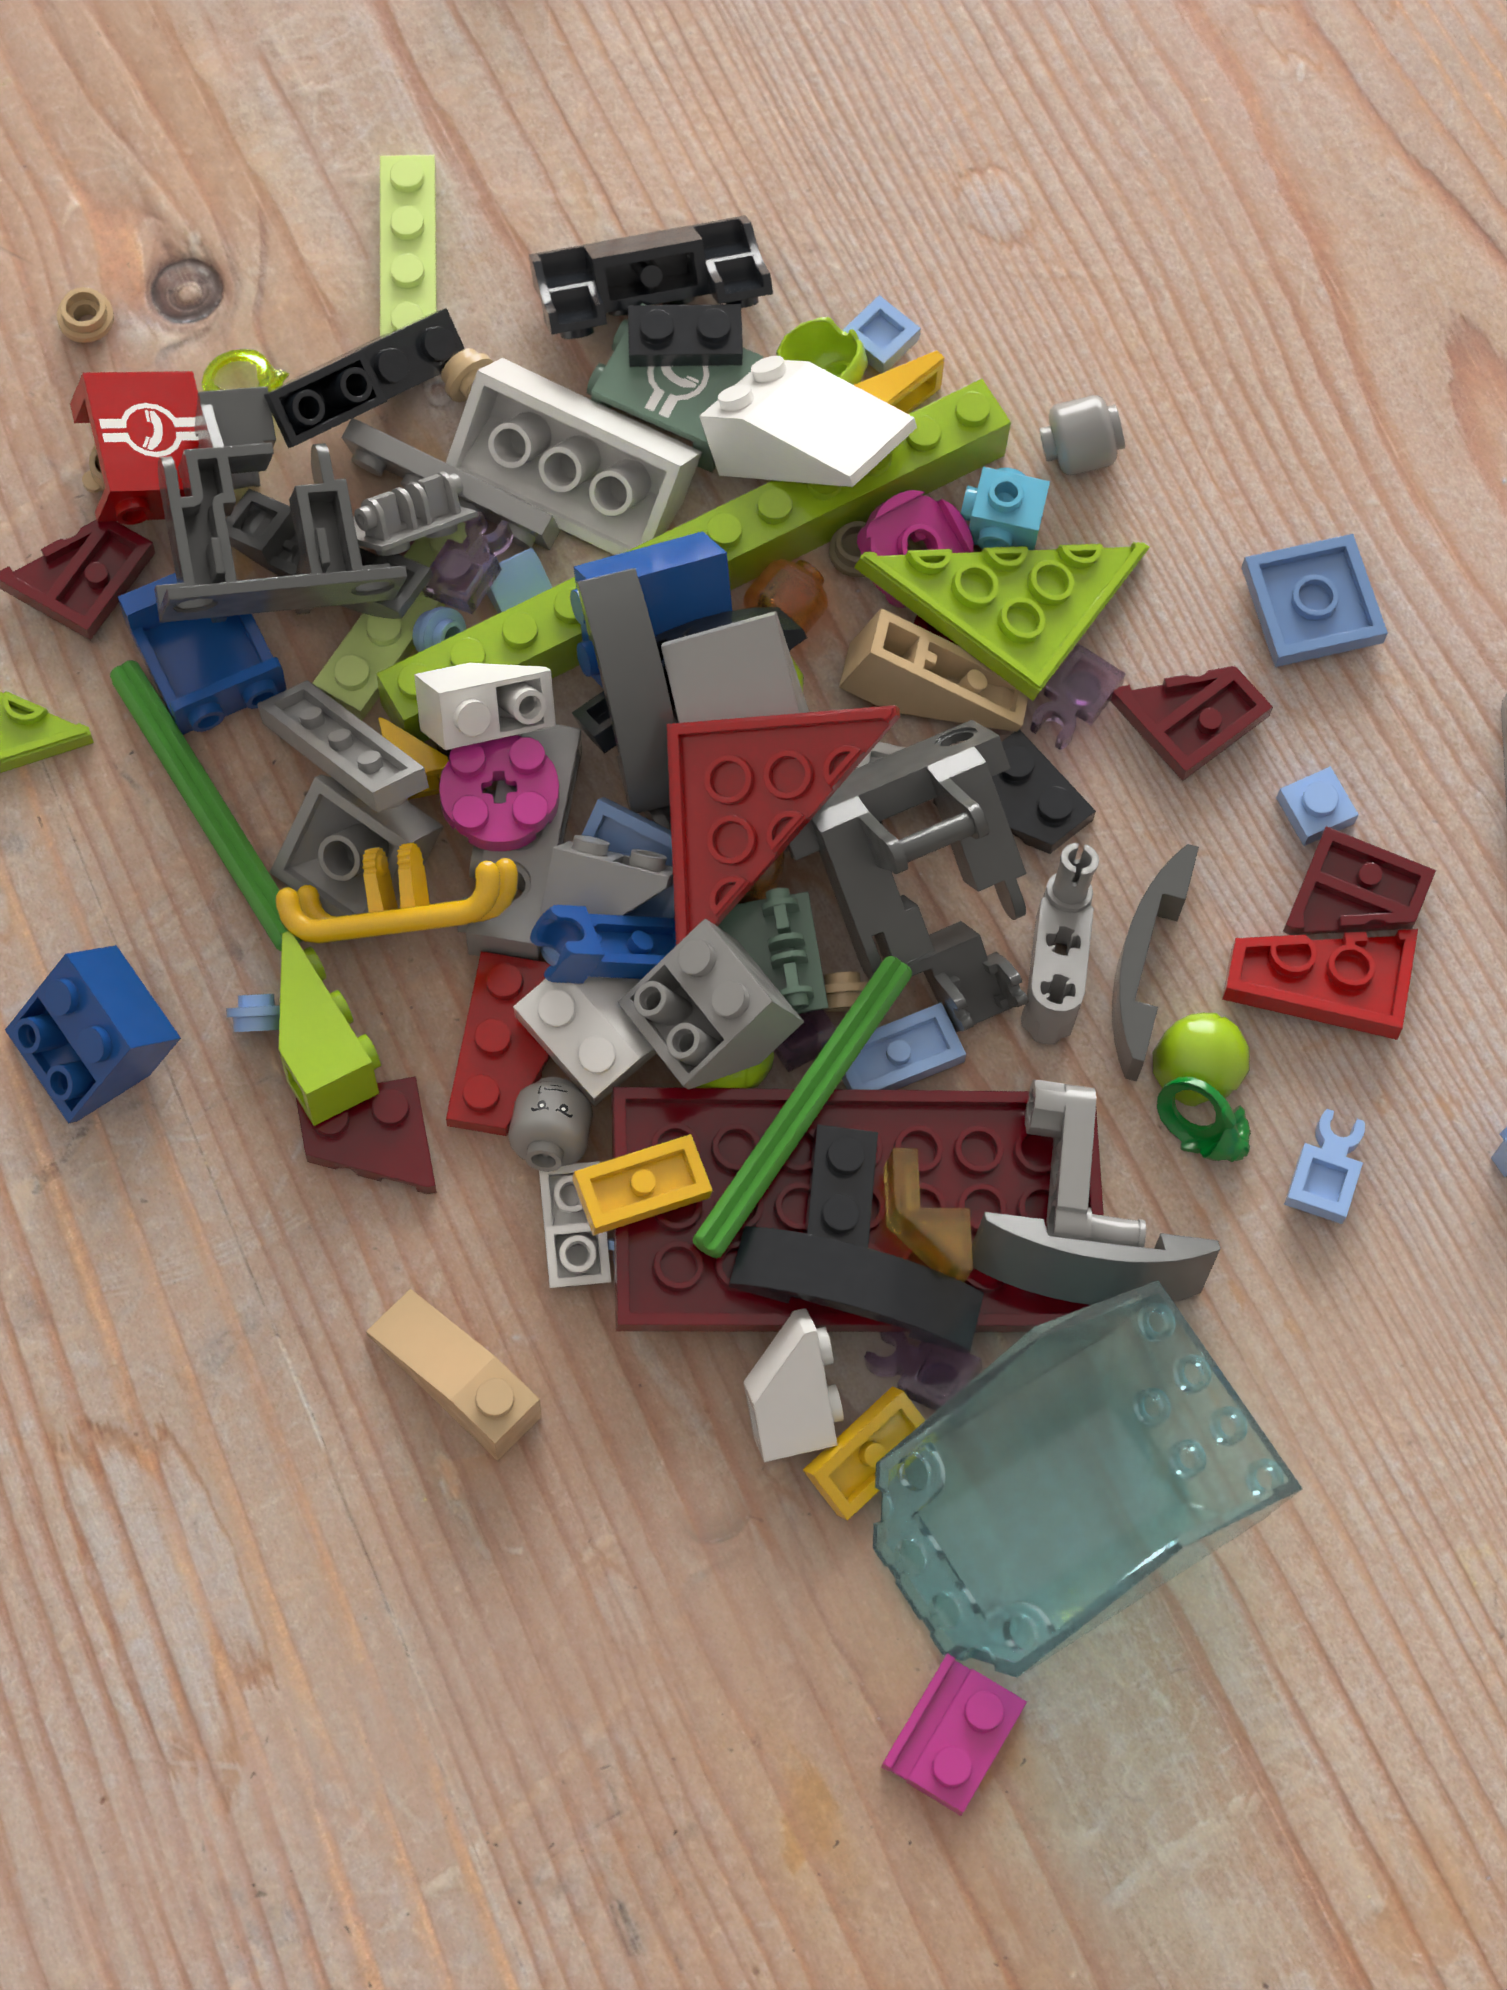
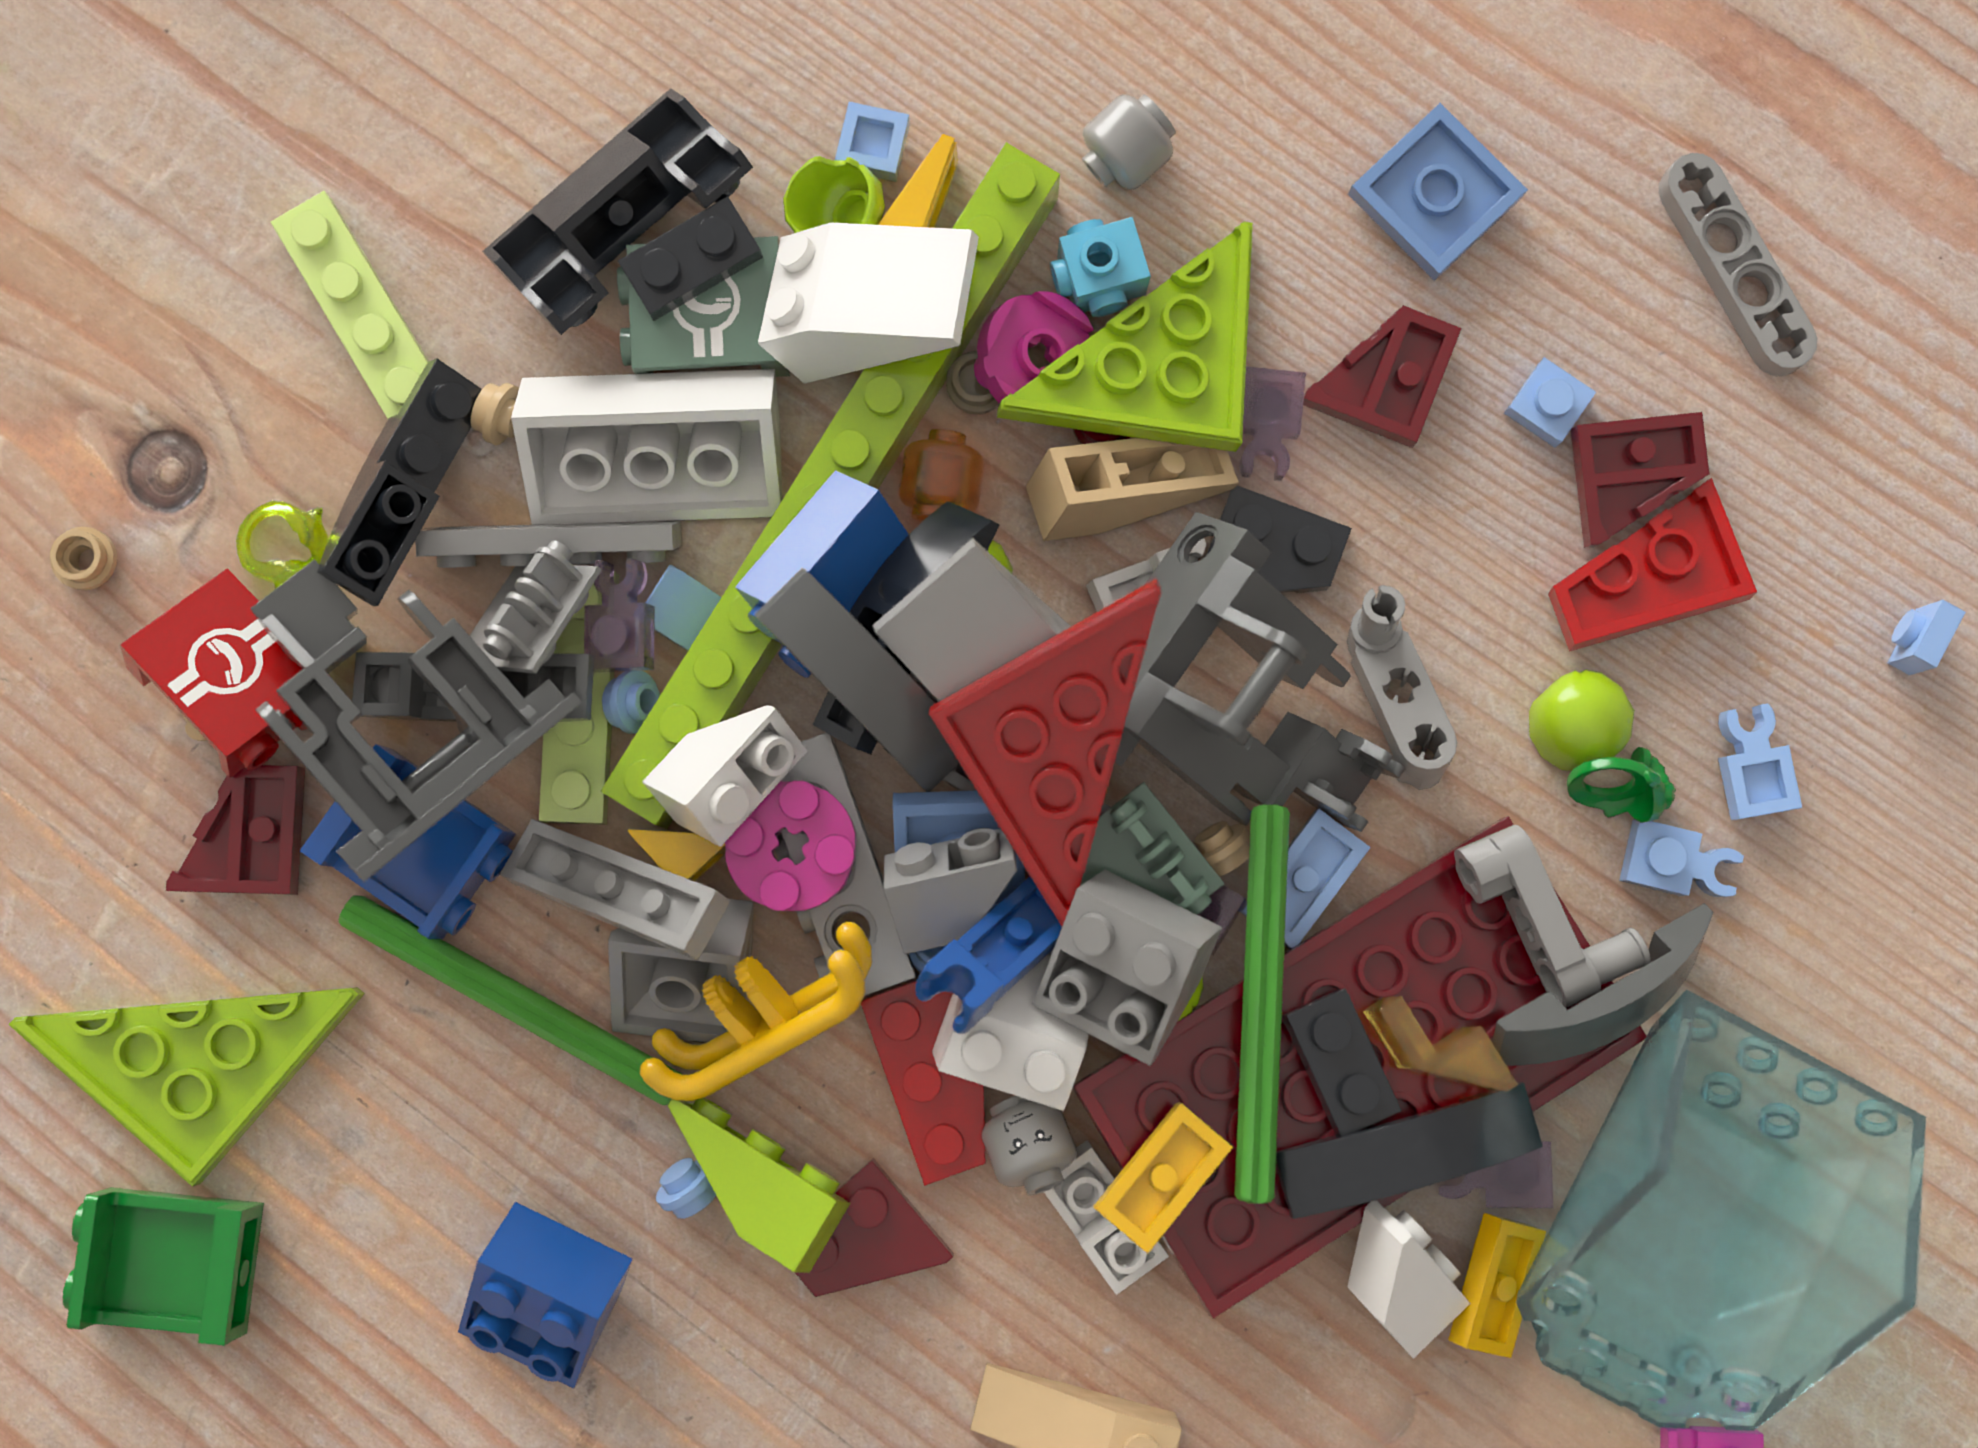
camera: 25 degrees left, 15 degrees up
dark grey slope [1112,844,1199,1082] -> none
none -> light blue plate [1619,819,1744,897]

